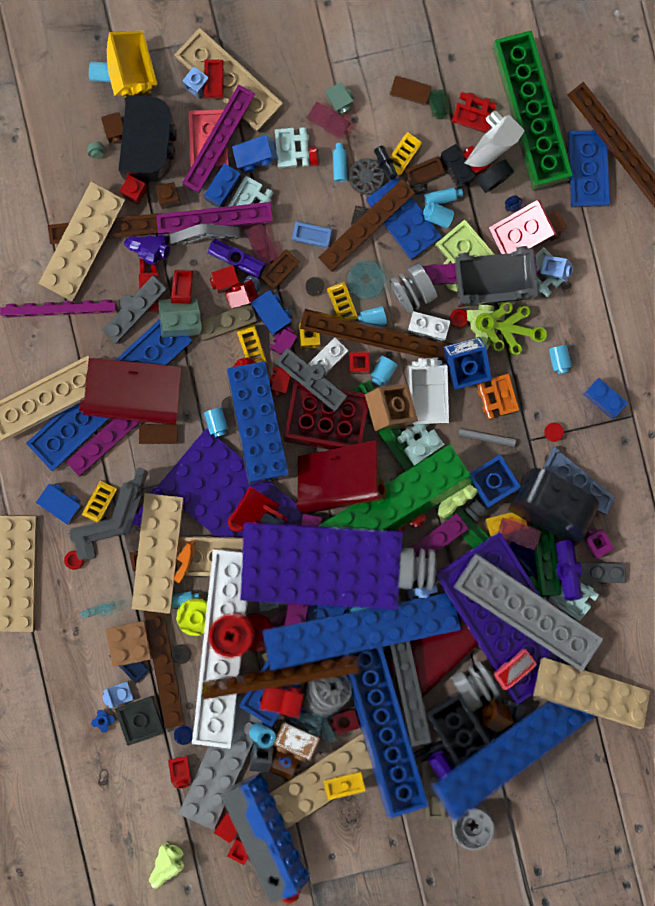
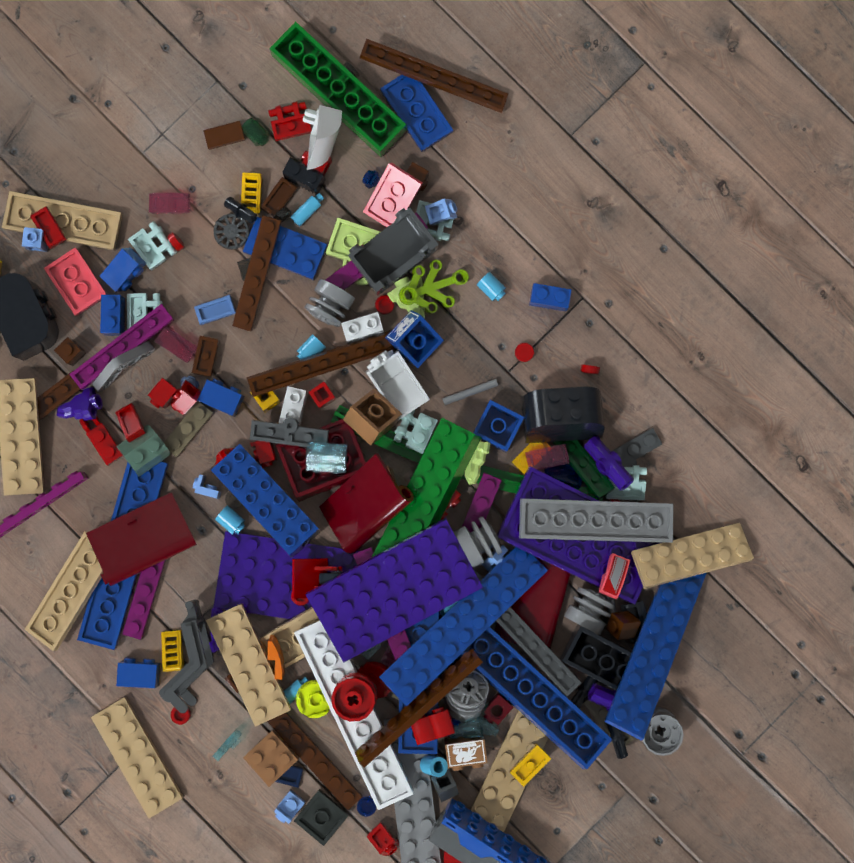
camera: 30 degrees left, 0 degrees up
blue plate [91,710,114,733] -> none
dark grey hinge [102,275,168,344] -> none
red brick [120,175,148,205] -> none
reddish brown tile [139,424,178,444] -> none
clear smoke tile [172,644,192,664] -> none
magenta plate [182,84,255,194] -> none
dark purple piece [207,239,266,279] -> none
yellow slope [237,324,267,363] -> none
magenta brick [269,327,297,355] -> none
reddish brown brick [269,750,301,780] -> none
clear smoke tile [305,277,324,297] -> none
sand green brick [325,82,354,116] -> none
yellow slope [327,282,358,320] -> none
medium azure cylinder [333,143,348,182] -> none
clear light blue plate [347,260,385,299] -> none
medium azure brick [370,356,398,387] -> none
medium azure brick [423,202,454,228] -> none
dark grey wheel [464,499,488,523] -> none
black tyre [477,159,514,193] -> none
orange plate [477,374,519,420] -> none
sand blue wing [542,447,615,515] -> none
magenta brick [584,528,614,559] -> none
none -> light blue bracket [193,474,221,499]
none -> clear light blue brick [306,442,347,474]
none -> red tile [580,364,600,375]
none -> black axle [607,723,628,759]

